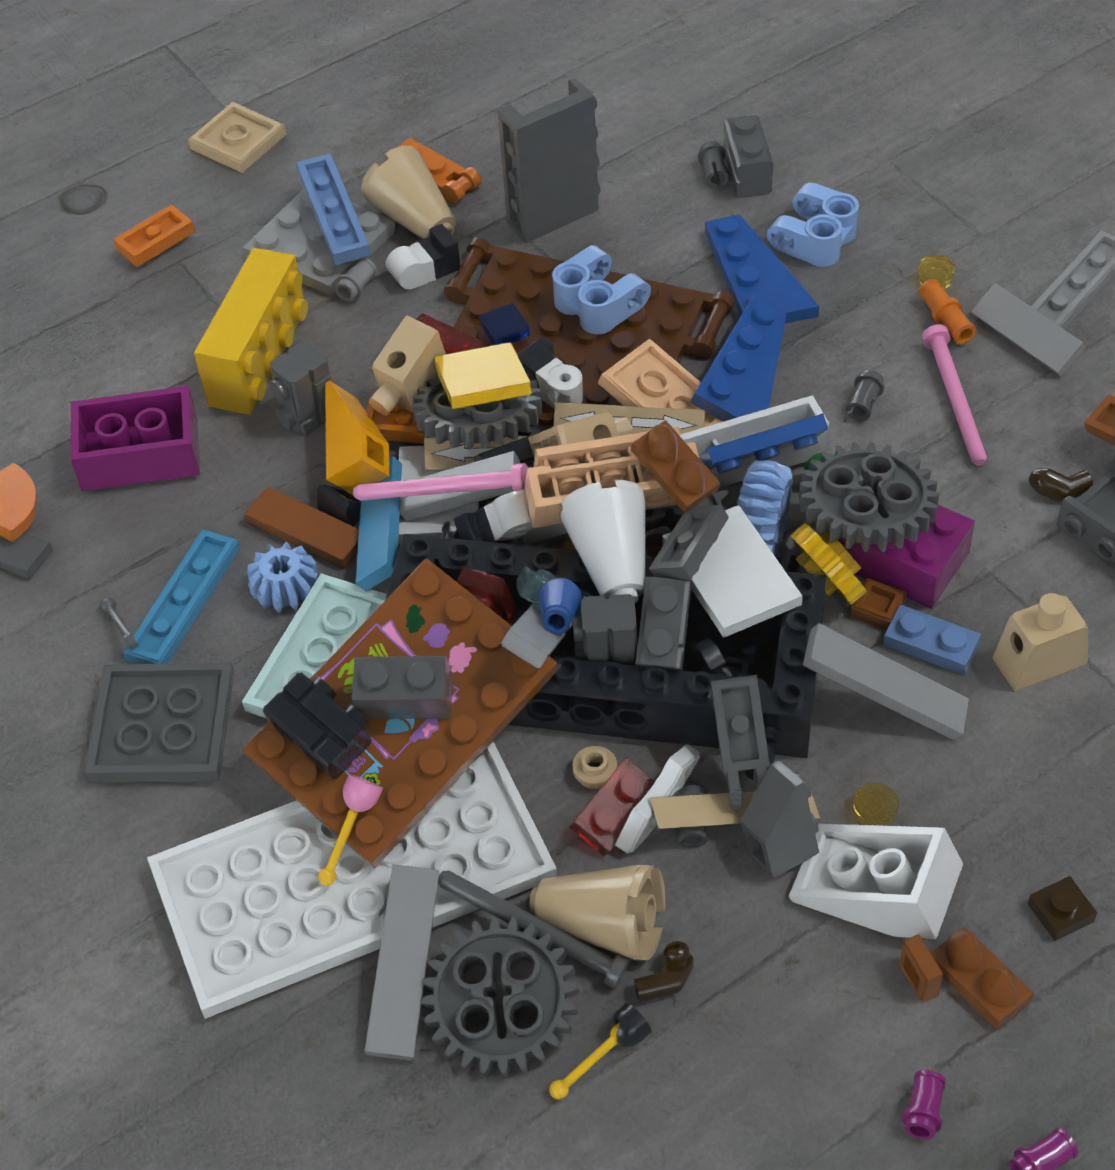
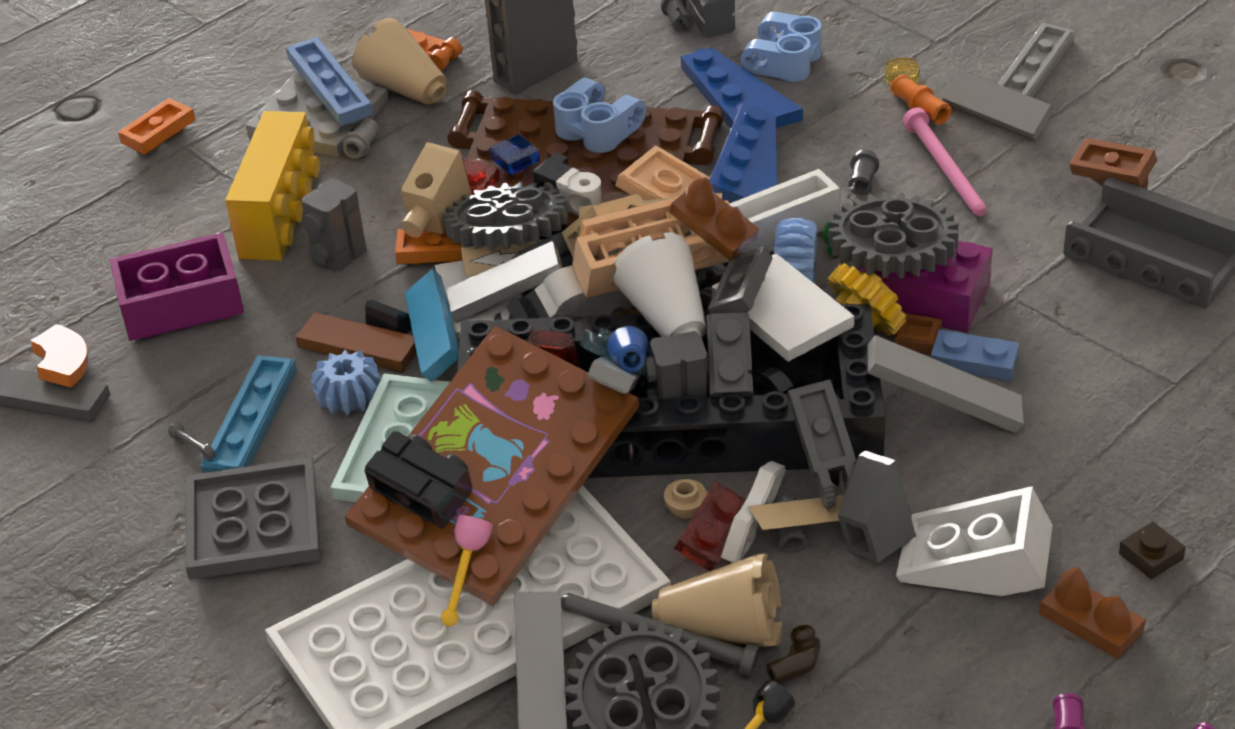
camera: 10 degrees left, 10 degrees down
tan tile [188,102,286,173] -> none
light orange slope [325,380,390,496] -> none
dark grey brick [352,656,453,719] -> none
bright pink bar [353,463,528,501] -> none
leg [386,224,461,290] -> none
yellow tile [434,342,531,409] -> none
blue plate [699,414,828,474] -> none
clear yellow tile [852,783,899,826] -> none
dark orange tile [899,934,943,1003] -> none
tan torso [993,593,1088,691] -> none
dark brown arm [1029,468,1093,502] -> none

